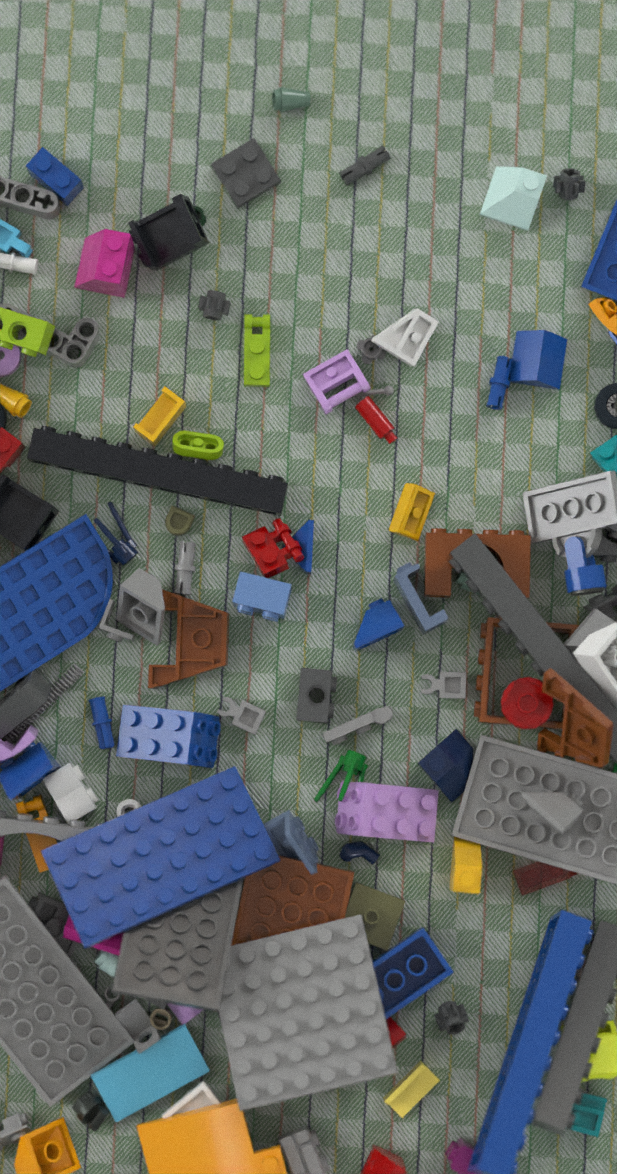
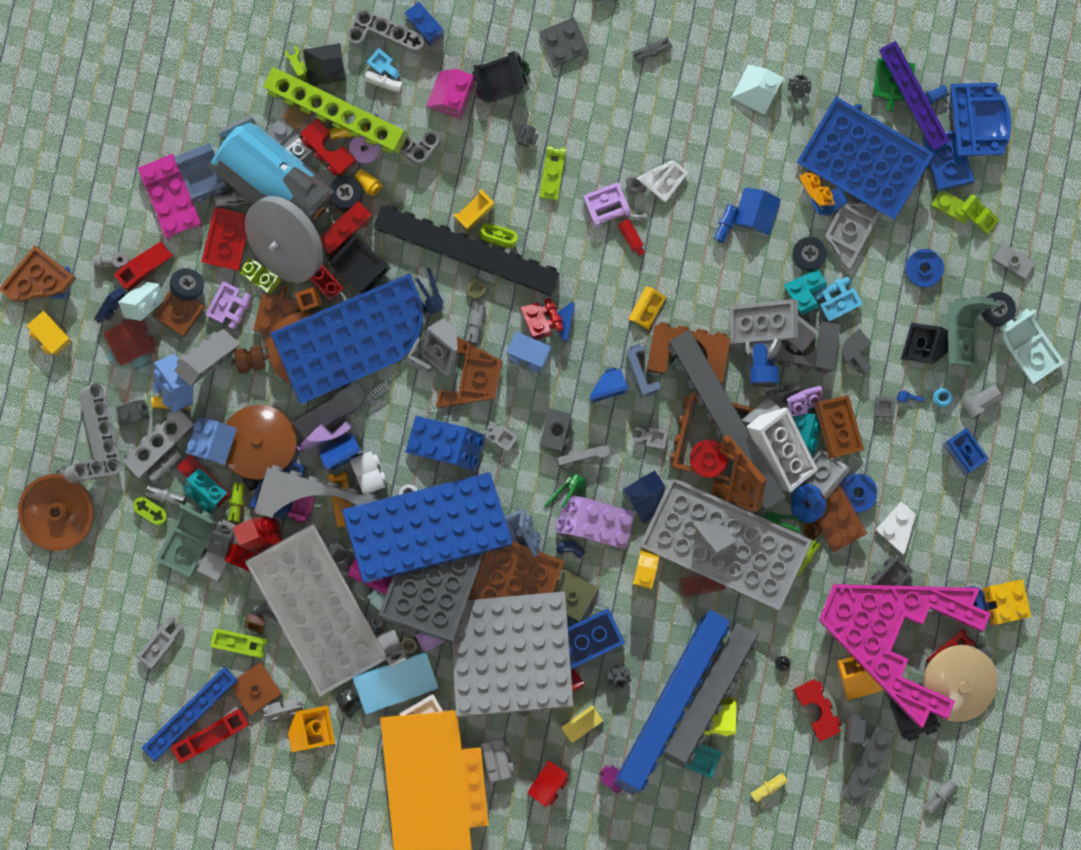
camera: 10 degrees right, 0 degrees up
blue axle [89,696,115,750] -> none

